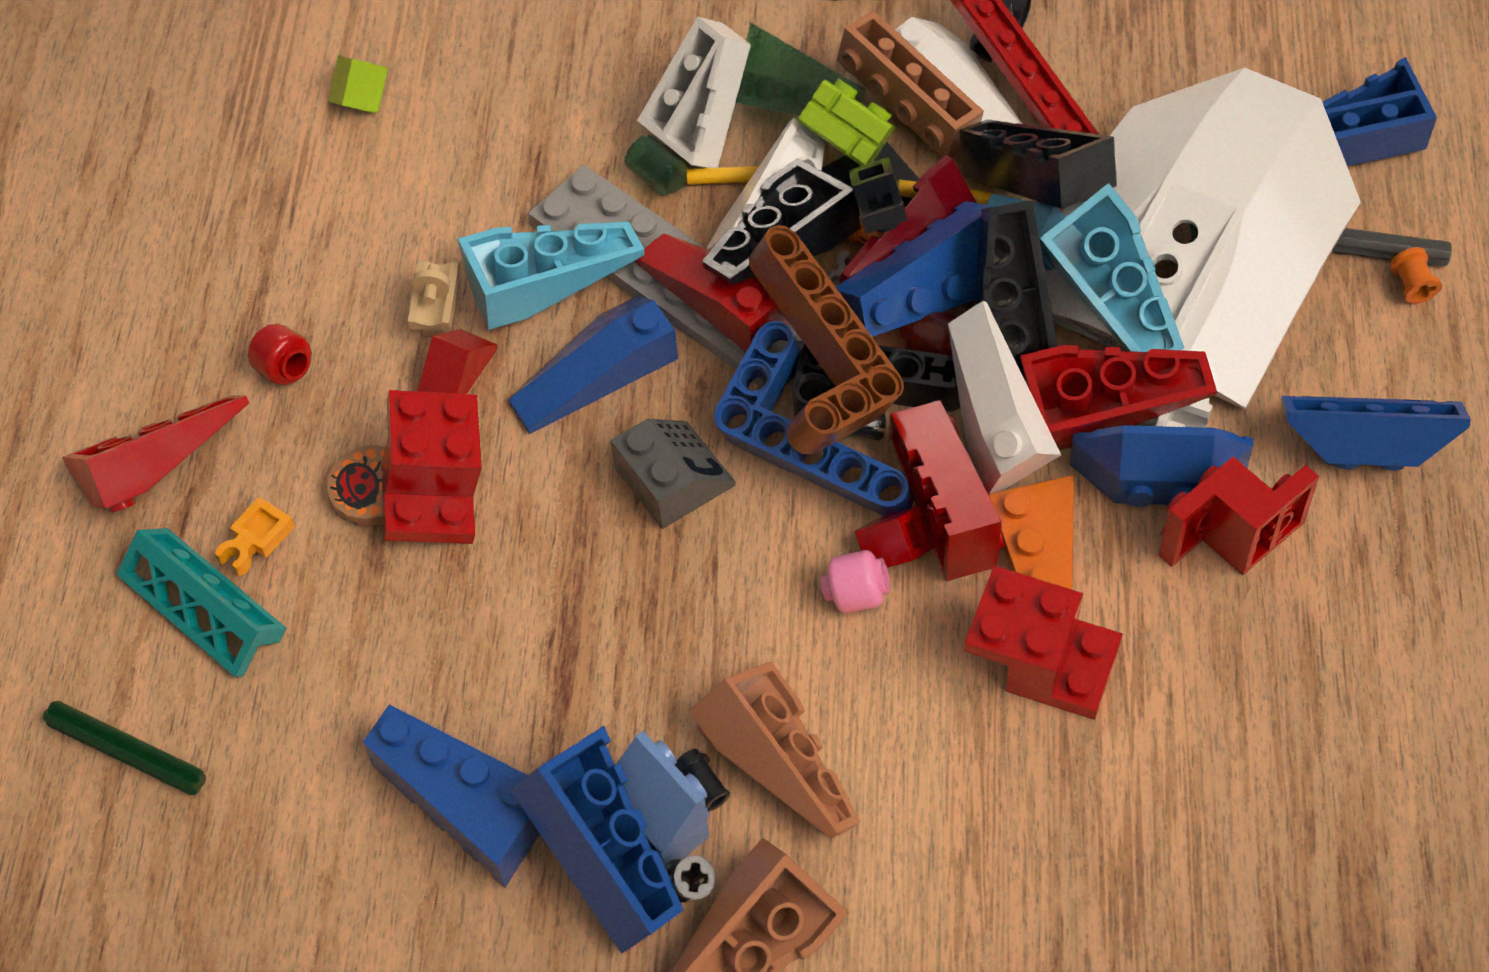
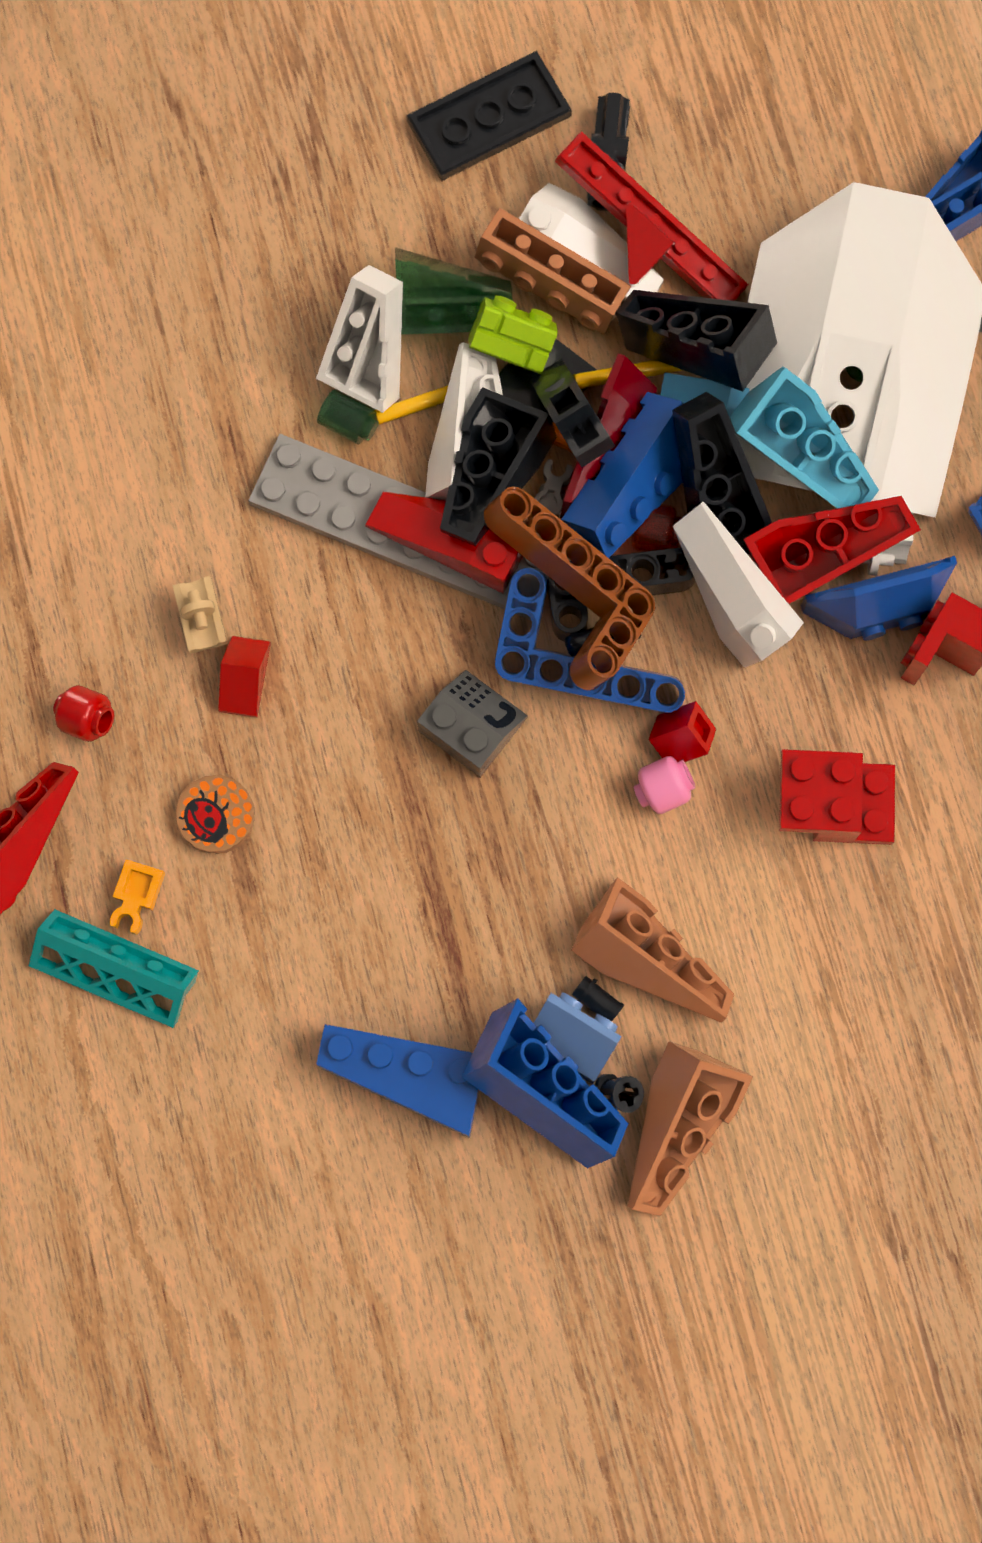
camera: 20 degrees left, 20 degrees up
dark green axle [43,701,206,795] -> none
lime panel [328,55,388,113] -> none
red bracket [381,390,482,544] -> none
medium azure wedge [458,222,645,330] -> none
blue wedge [509,296,678,434] -> none
wedge [890,400,1004,582] -> none
orange wing [989,475,1074,589] -> none
none -> red slope [626,205,675,284]

